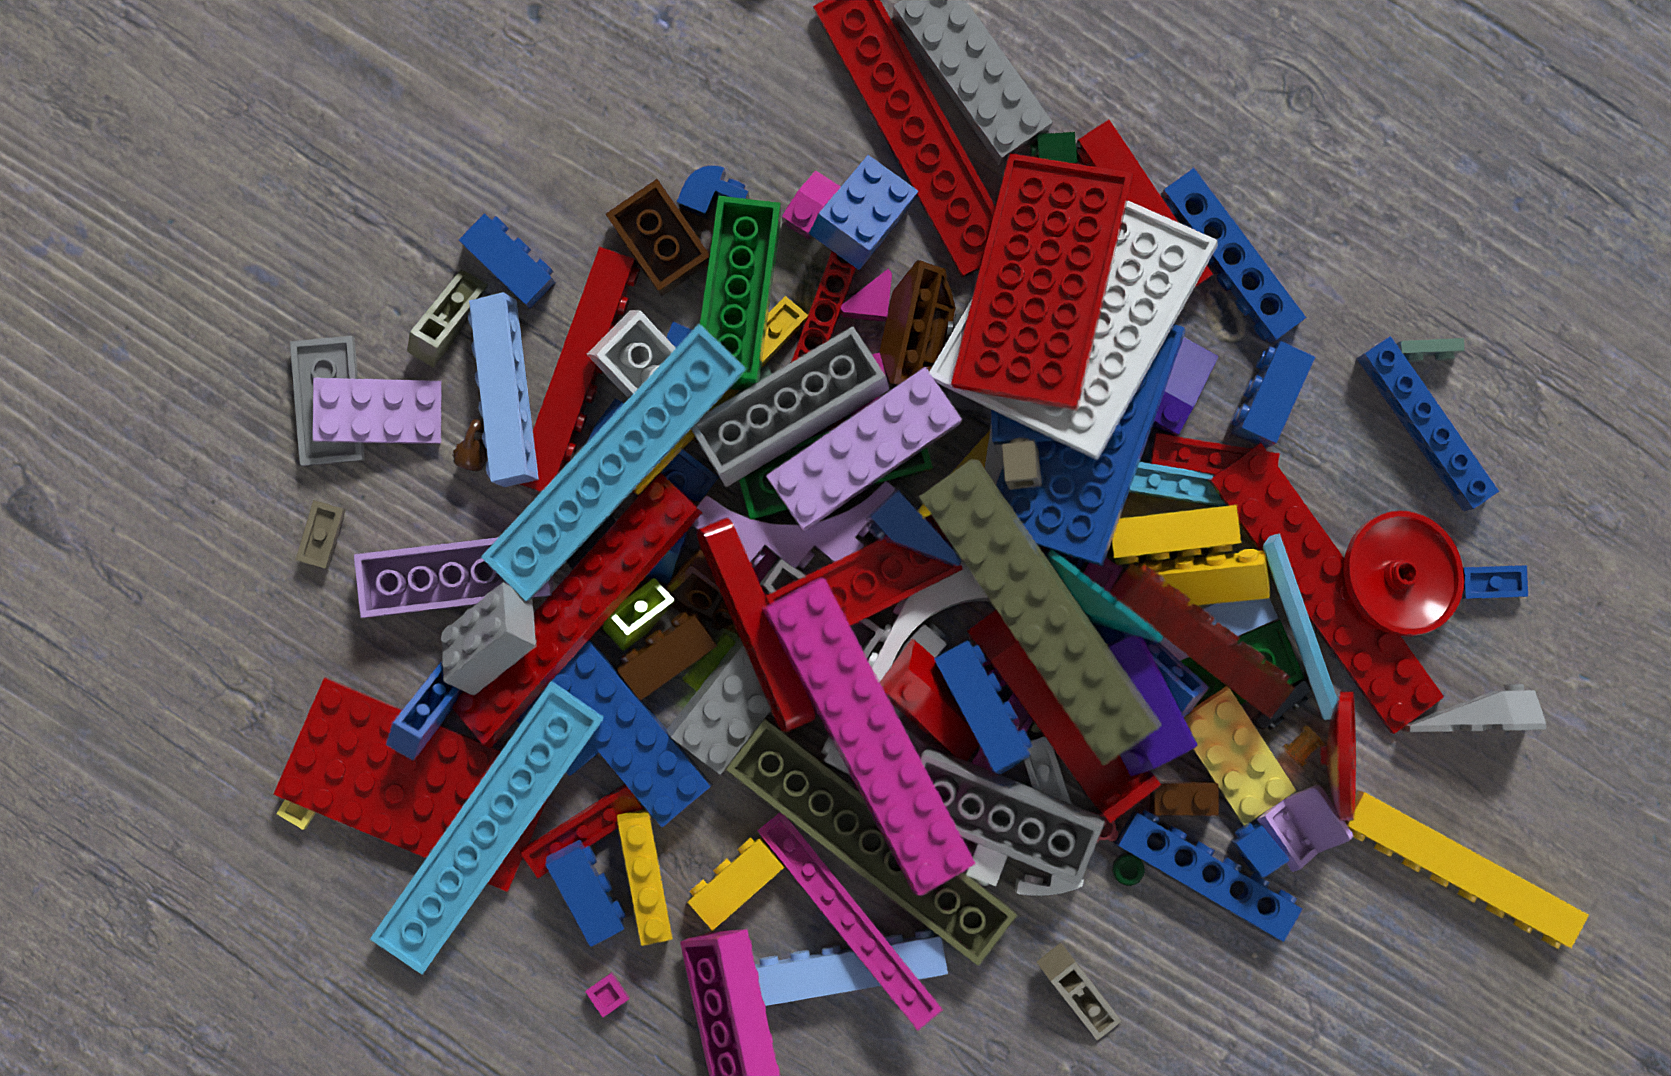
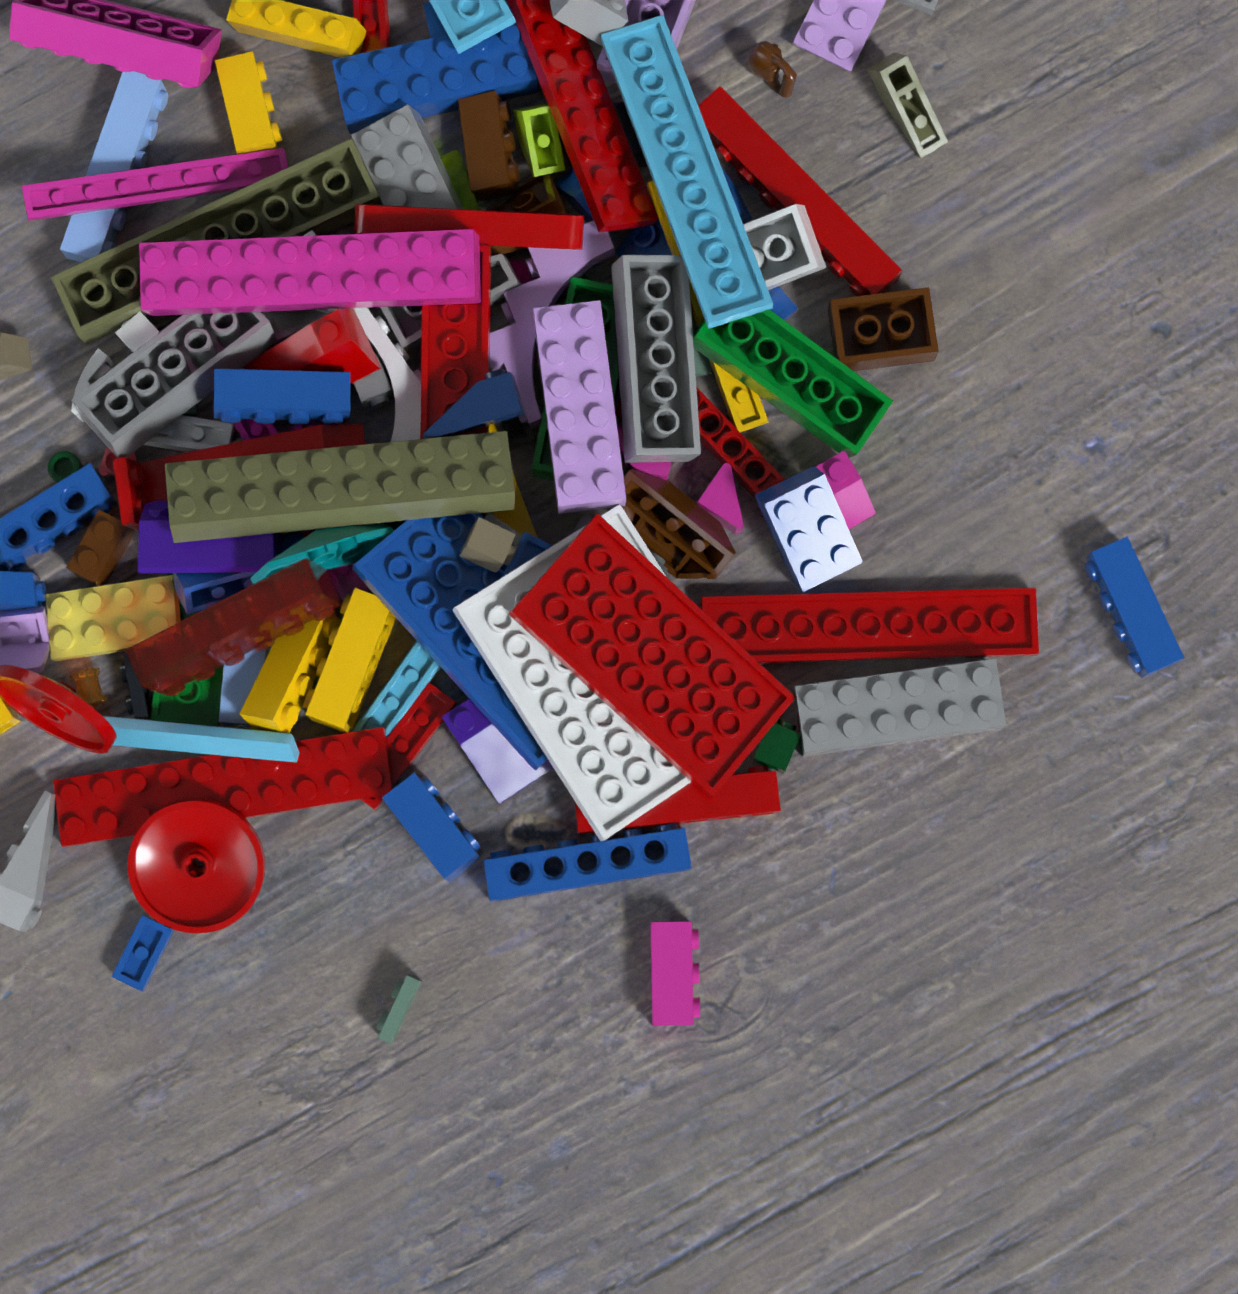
camera: 120 degrees right, 5 degrees down
blue brick [459,213,556,309] -> none
light blue brick [468,292,539,487] -> none
blue brick [677,165,750,219] -> none
blue brick [1356,336,1499,512] -> none
none -> dark pink brick [651,921,700,1026]

